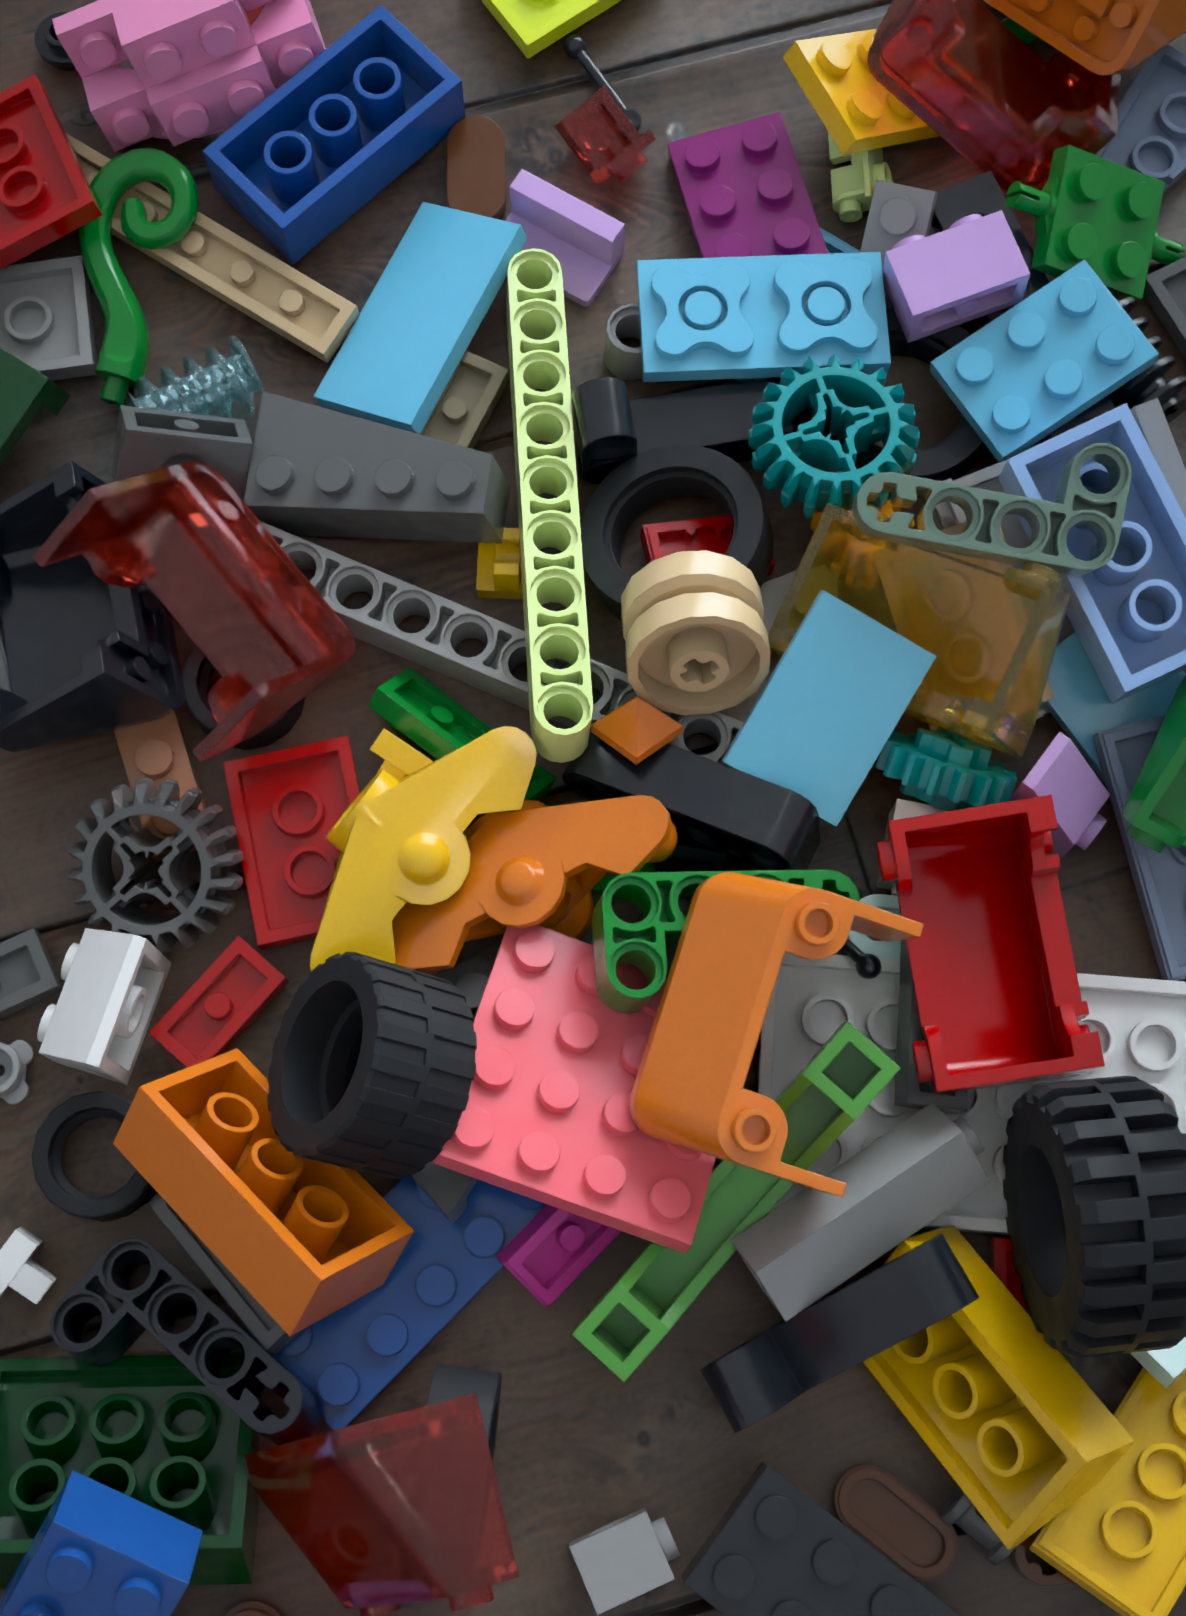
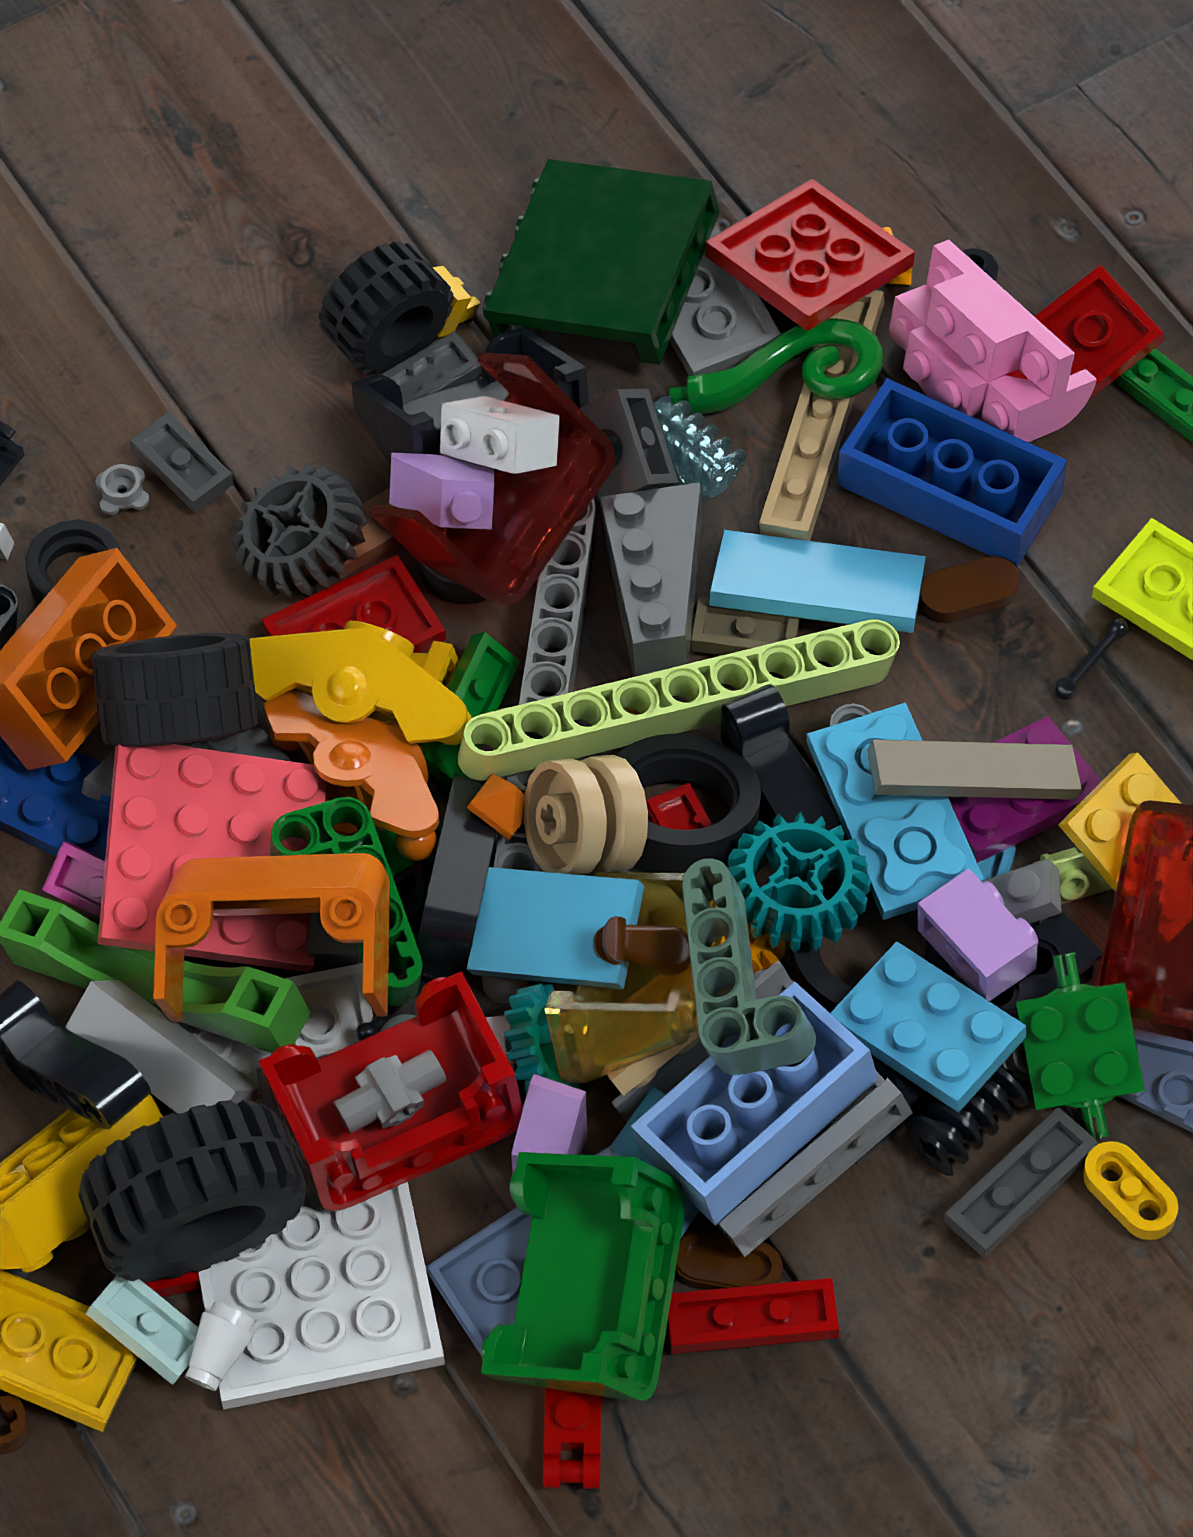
camera: 75 degrees right, 15 degrees down
white slope [37,928,172,1085] -> none
red plate [148,935,289,1068] -> none
lavender panel [505,169,625,307] -> none
clear red bracket [554,86,657,184] -> none
none -> light grey axle [332,1049,447,1134]
none -> lavender slope [389,452,494,529]
none -> white brick [440,396,559,474]
none -> reddish brown piece [593,916,691,976]
none -> dark tan tile [867,739,1082,799]

